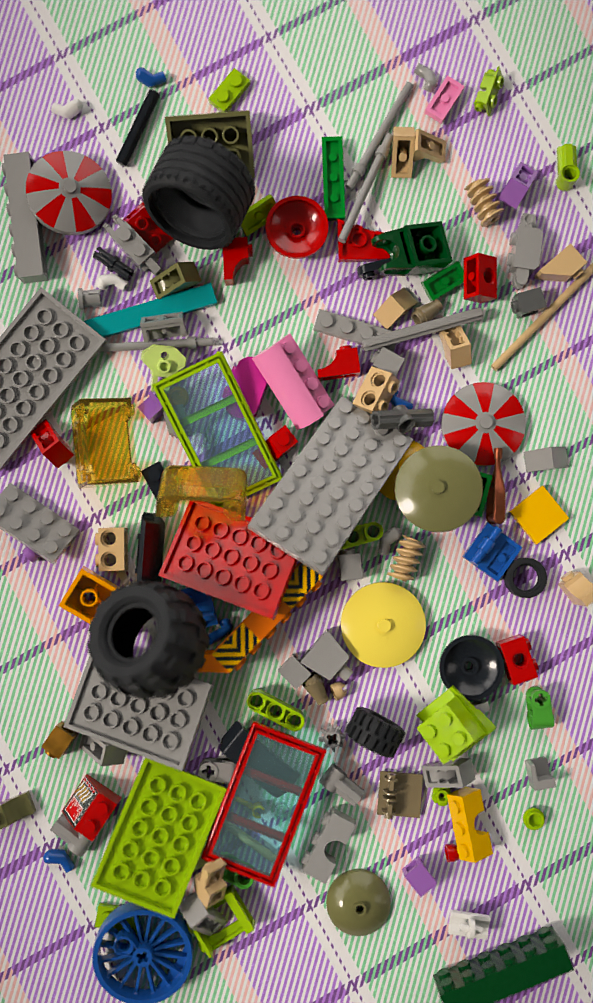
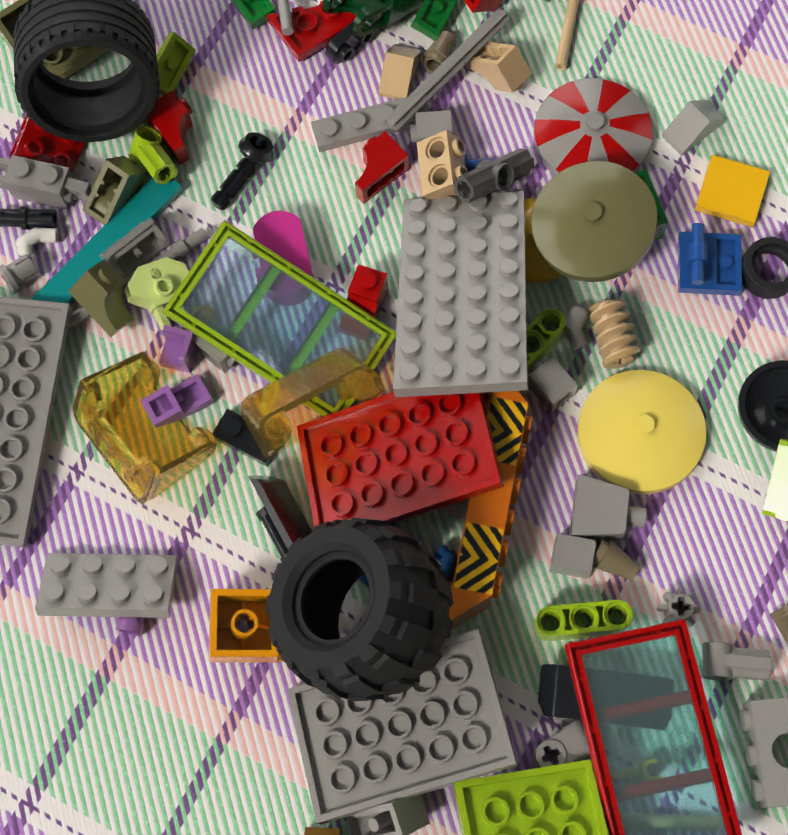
camera: 25 degrees left, 15 degrees down
red arch [31,419,74,469] -> none
tan brick [95,527,128,571] -> none
bright pink brick [252,334,335,430] -> none
red dish [265,196,329,259] -> none
tan hinge [330,682,347,701] -> none
black tyre [345,707,406,758] -> none
copper piece [486,448,506,524] -> none
none -> olive arch [68,259,134,337]
none -> lime piece [128,126,178,184]
none -> medium lavender slope [140,374,215,428]
none -> black axle [211,158,255,210]
none -> black hat [238,132,274,164]

